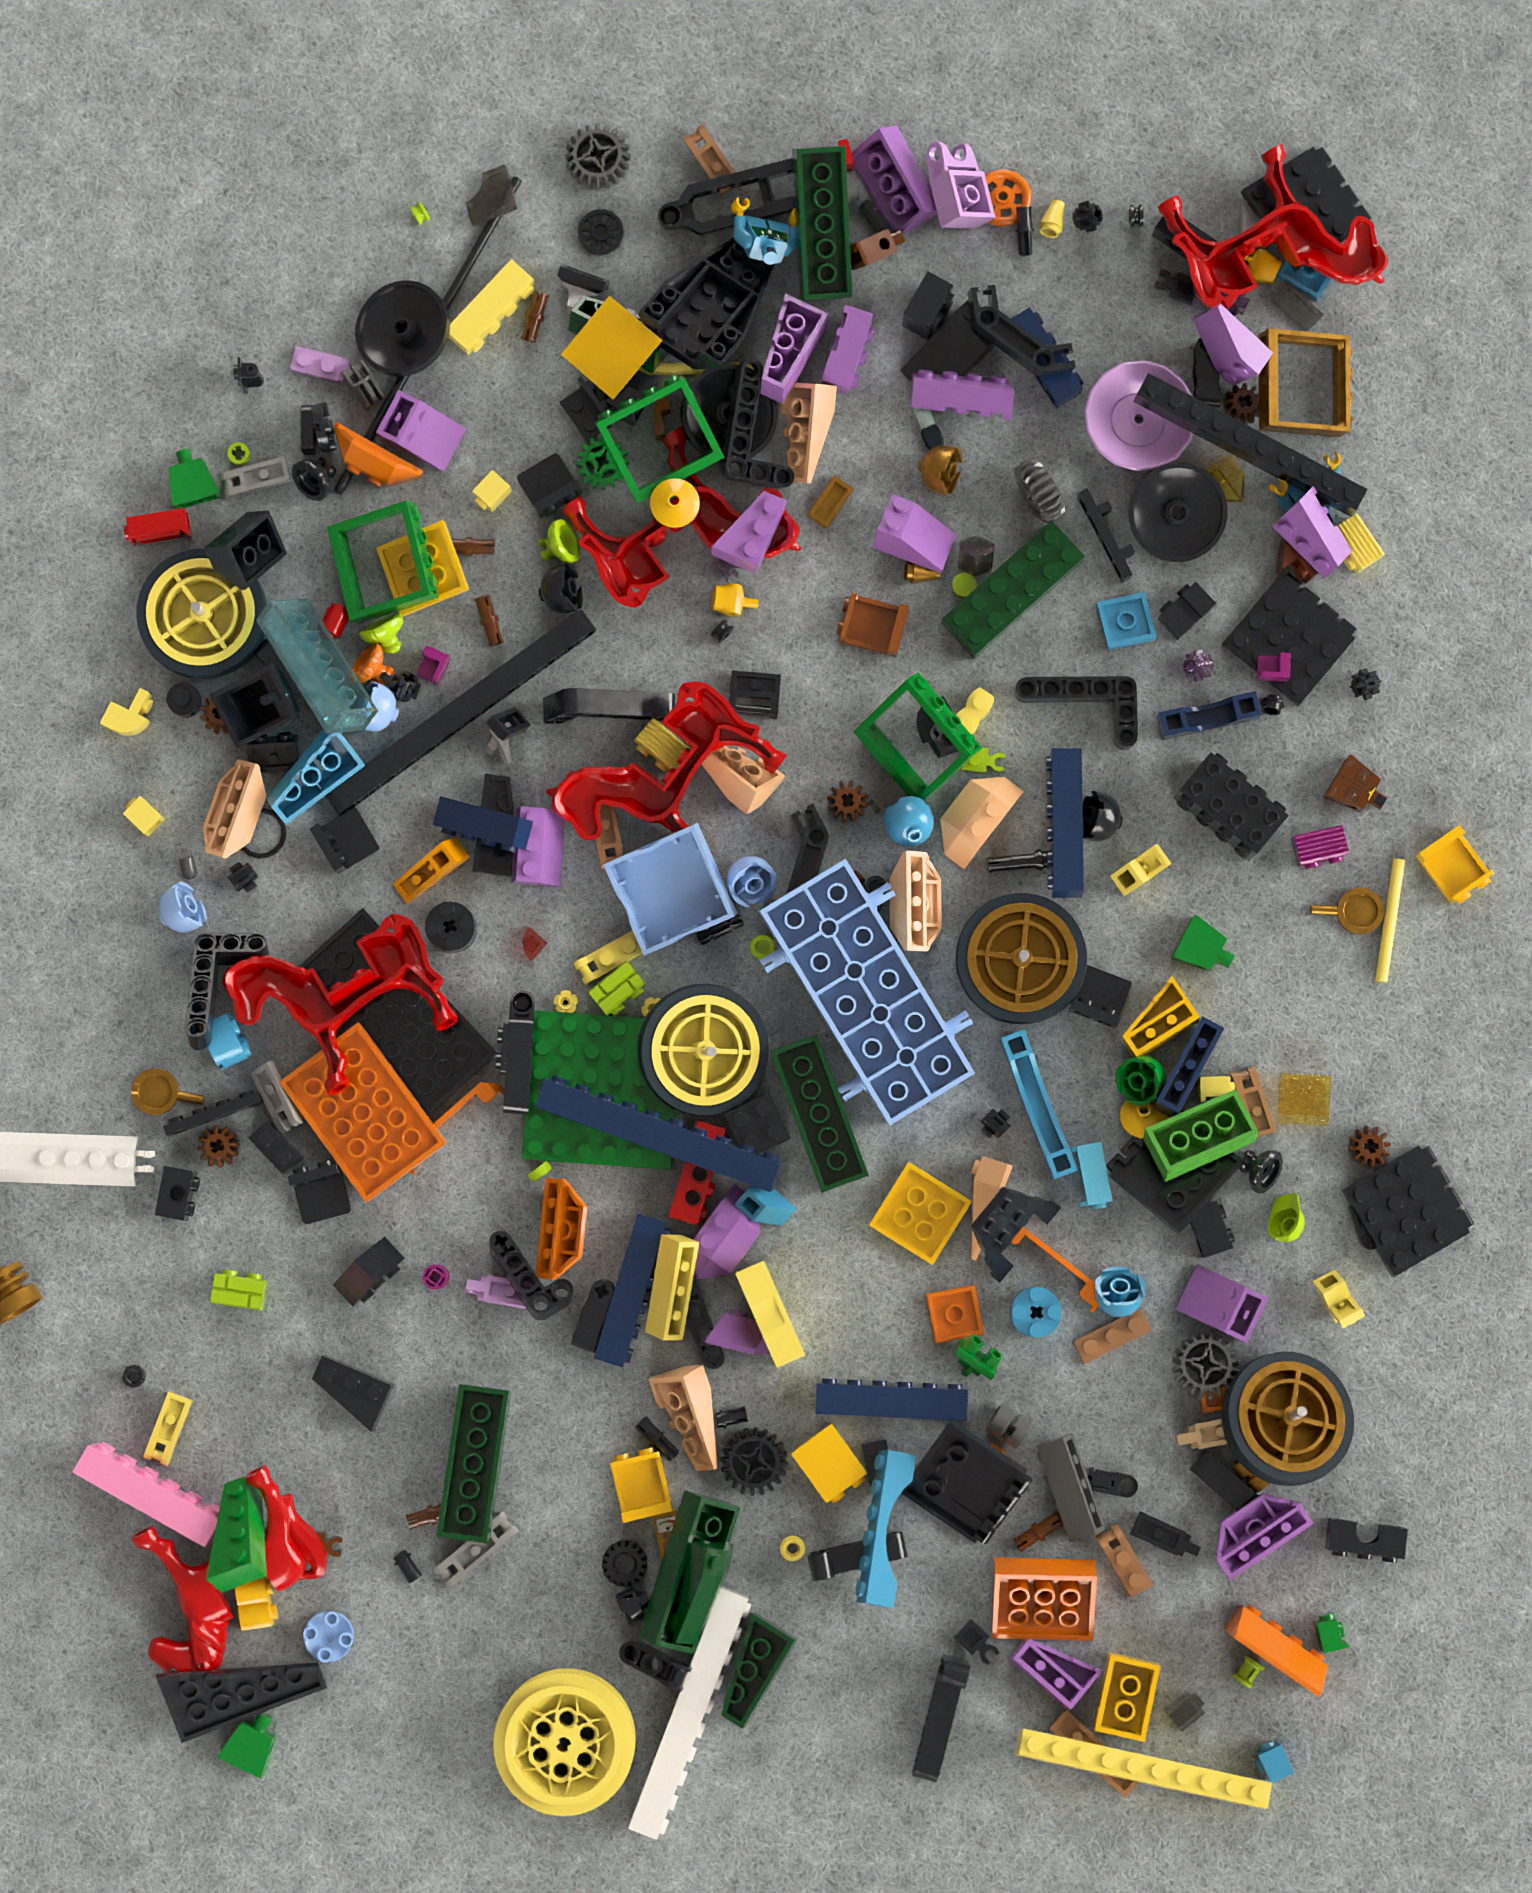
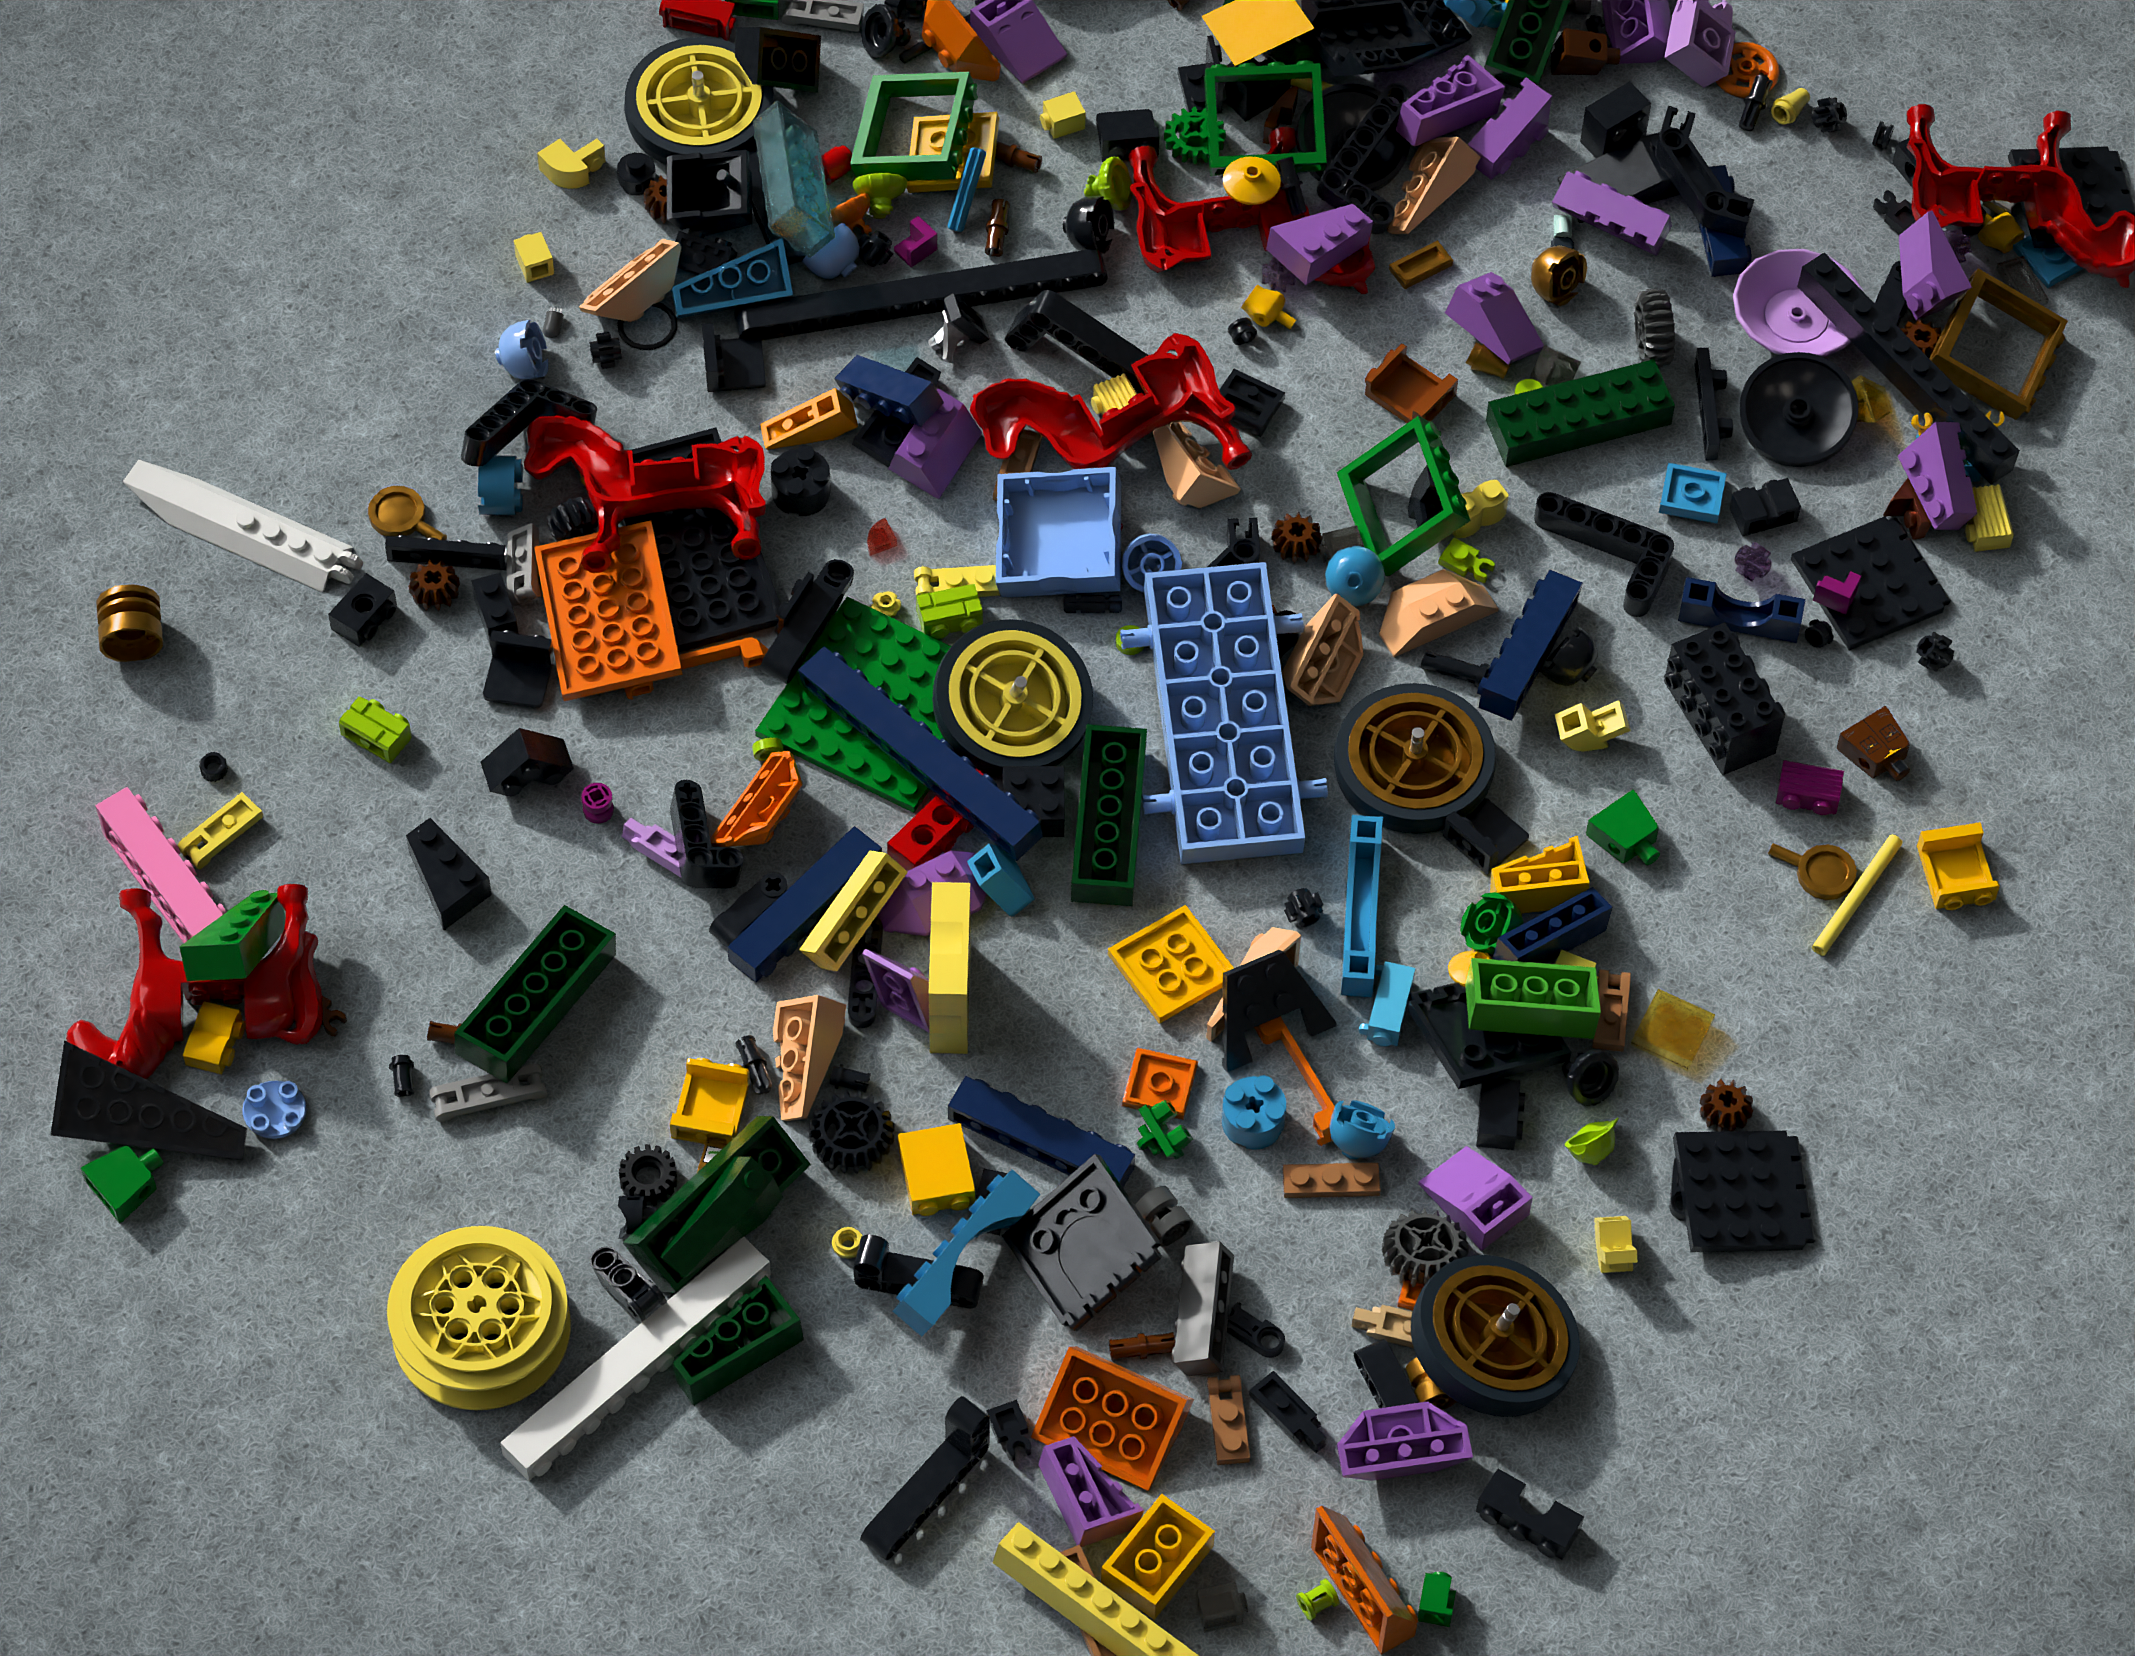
camera: 20 degrees right, 25 degrees down
none -> black gear [546,497,599,542]
none -> dark azure axle [947,147,986,232]
none -> black axle [1275,157,1307,216]

